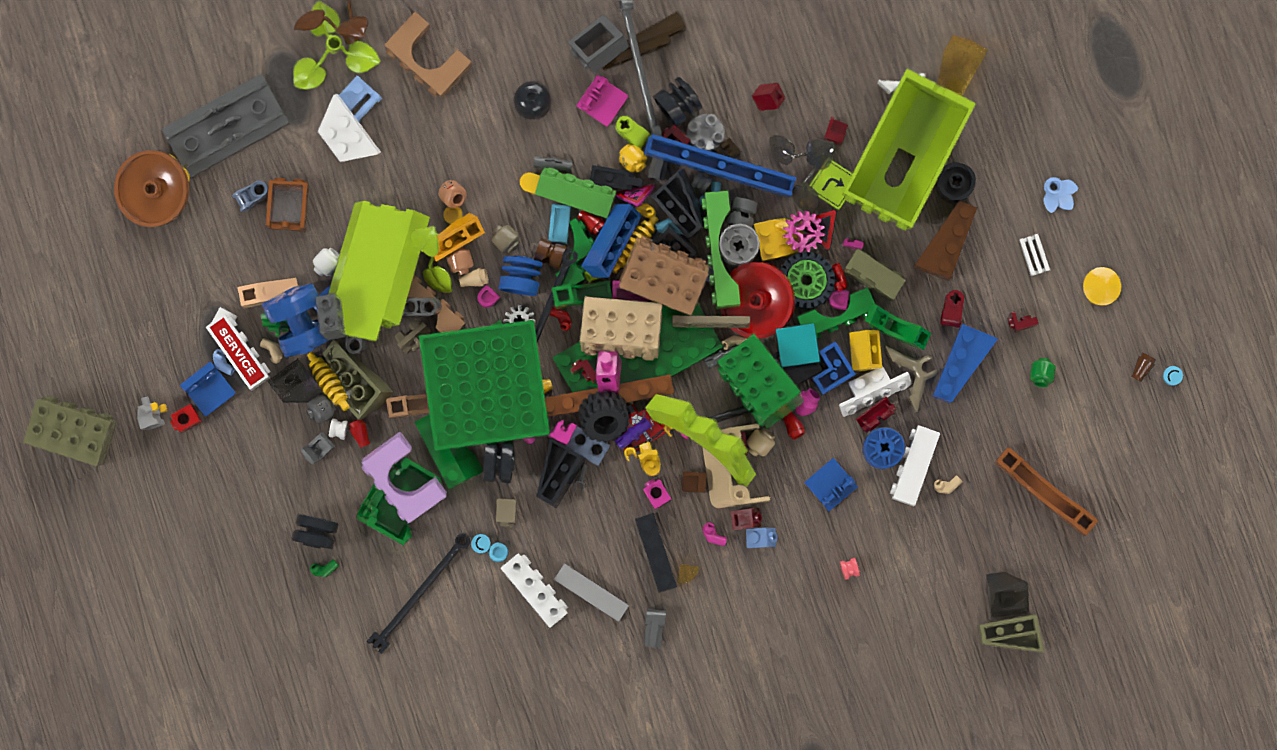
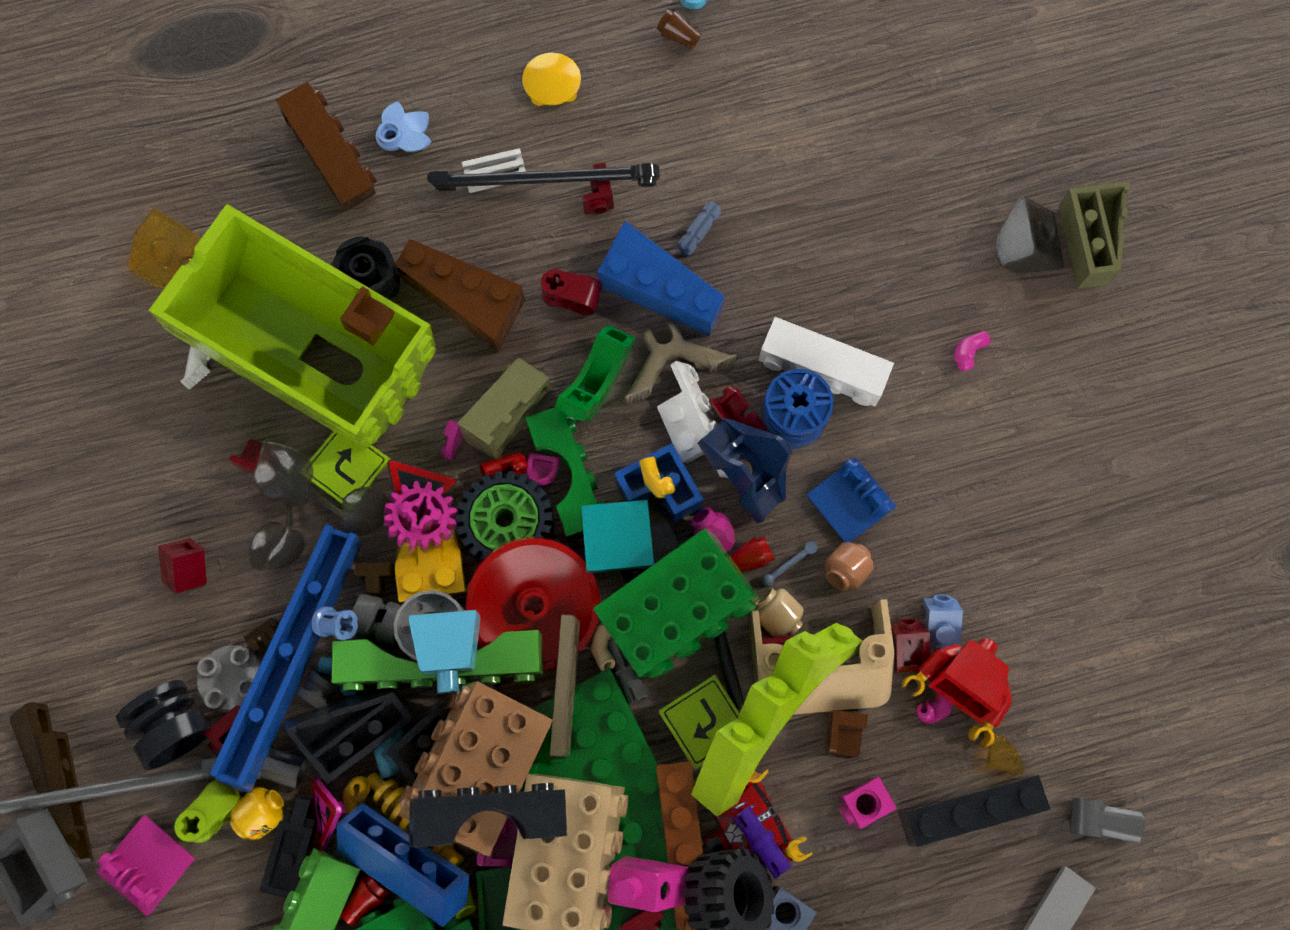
camera: 85 degrees left, 10 degrees down
yellow hips [638,442,661,476] -> none
coral wheel [840,558,860,580] -> none
yellow brick [849,330,882,371] -> none
tan arm [934,475,962,494] -> none
dark orange arch [994,447,1099,536] -> none
green head [1030,358,1056,388] -> none
none -> reddish brown wedge [275,81,377,212]
none -> medium blue bush [312,606,358,640]
none -> reddish brown panel [340,286,394,346]
none -> dark brown tile [355,562,395,595]
none -> medium azure torso [409,610,480,694]
none -> black arch [409,783,567,848]
none -> black hinge [427,163,660,191]
none -> yellow arm [639,457,675,498]
none -> lime piece [658,675,740,770]
none -> sand blue axle [678,201,721,255]
none -> dark blue piece [697,418,792,523]
none -> sand blue hinge [761,541,817,587]
none -> nougat head [824,542,874,591]
none -> red torso [901,638,1012,747]
none -> dark pink arm [954,331,991,371]

